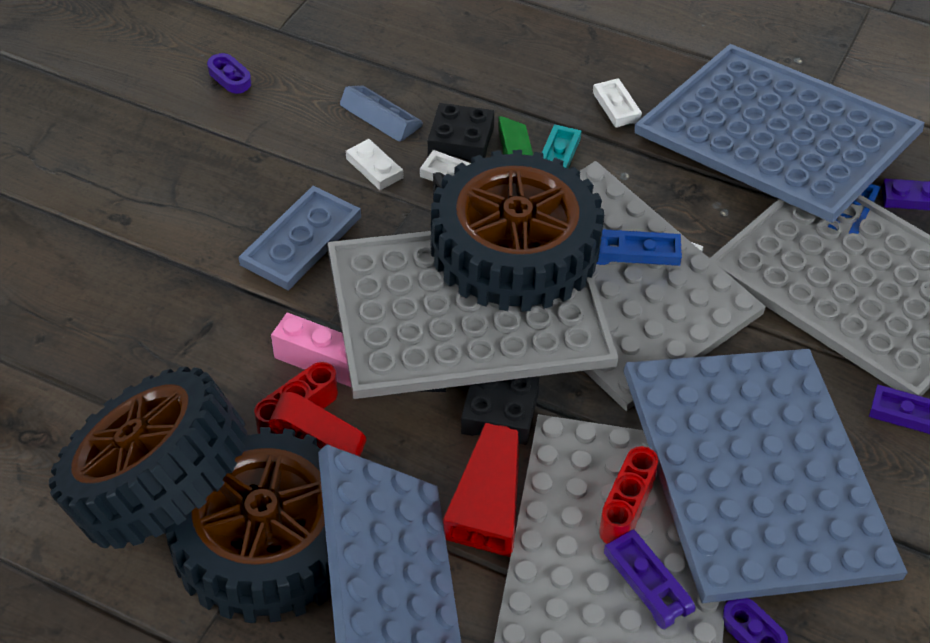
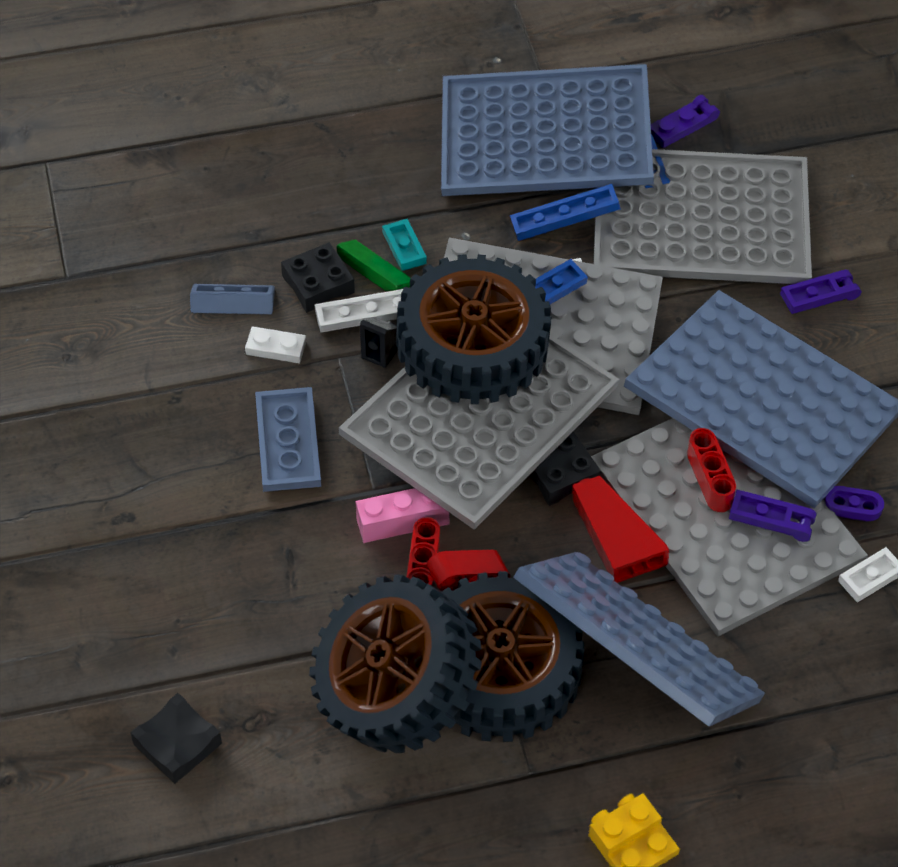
camera: 40 degrees left, 5 degrees up
dark purple plate [207,53,251,94] -> none
white plate [593,78,642,128] -> none
none -> blue plate [510,184,620,241]

